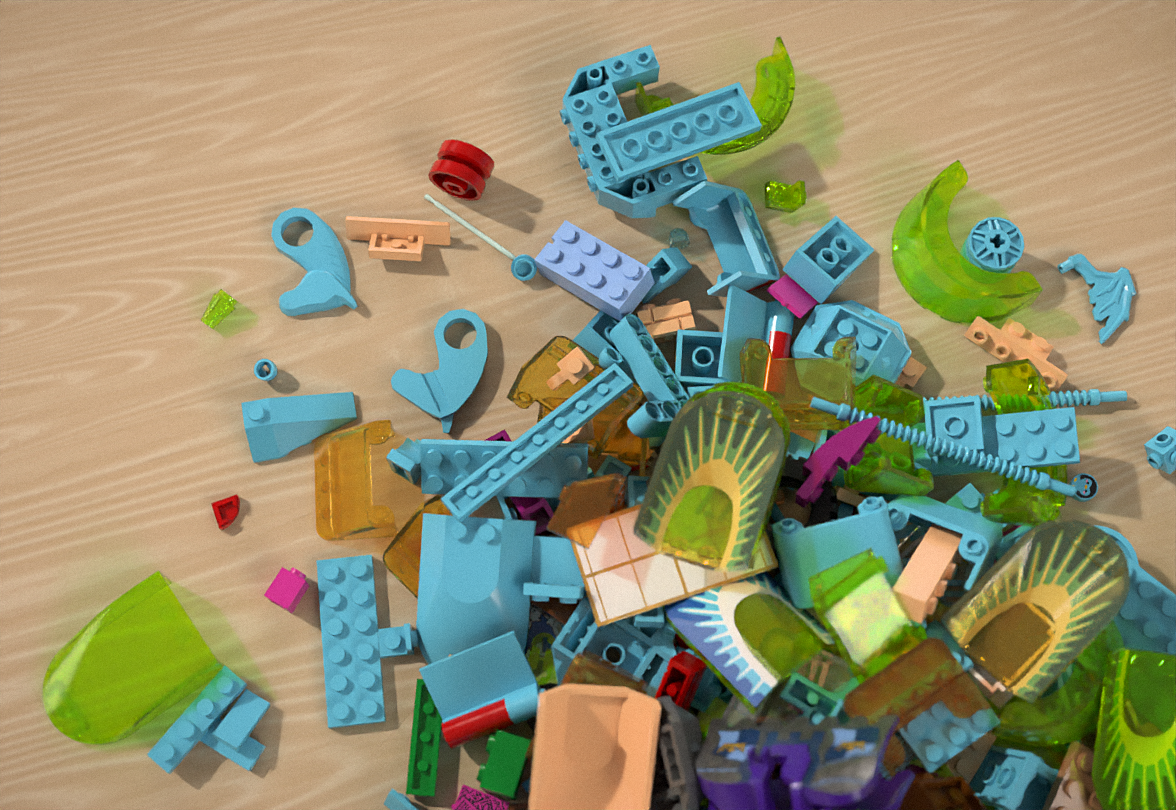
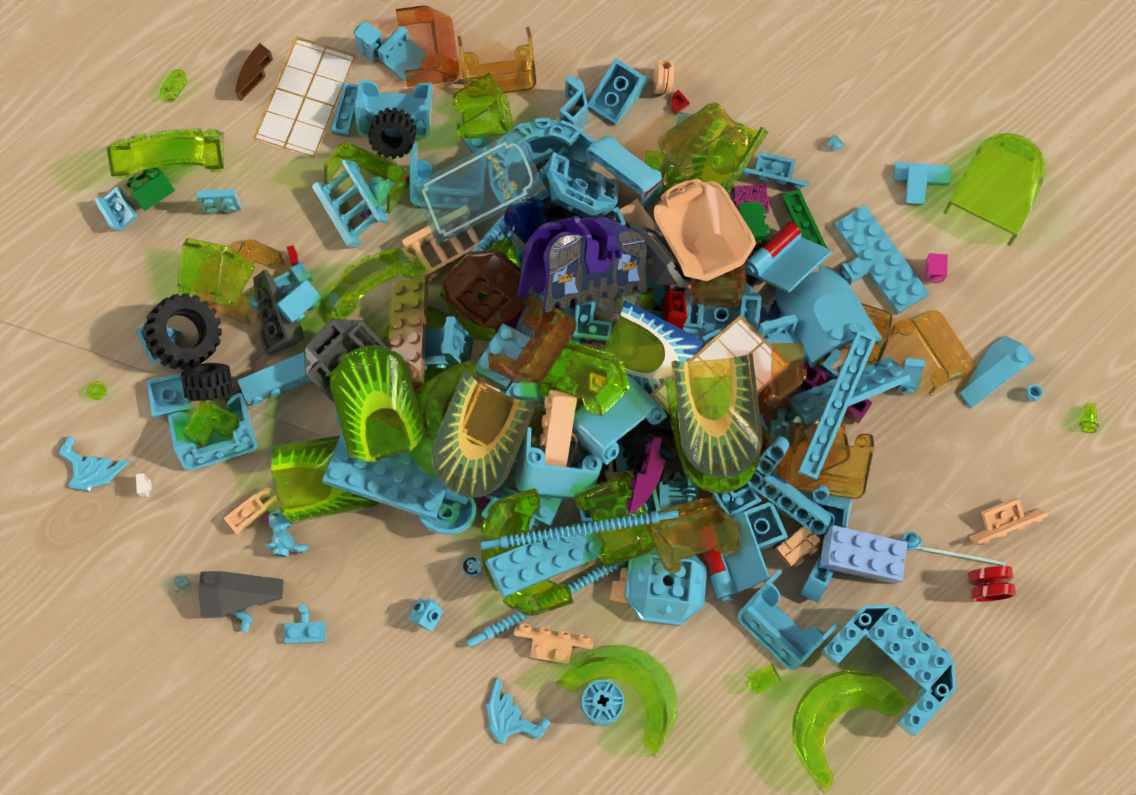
camera: 155 degrees right, 0 degrees up
medium azure plate [147,666,248,774] -> none
red tile [211,494,240,530] -> none
medium azure animal [271,208,358,316] -> none
medium azure animal [391,309,488,433] -> none
clear neon green beam [528,633,555,686] -> none
light nougat plate [546,346,596,391] -> none
medium azure plate [596,82,762,182] -> none
clear light blue hinge [668,228,690,250] -> none
dark pink piece [767,274,819,319] -> none
medium azure slope [782,216,875,304] -> none
medium azure plate [924,396,985,457] -> none

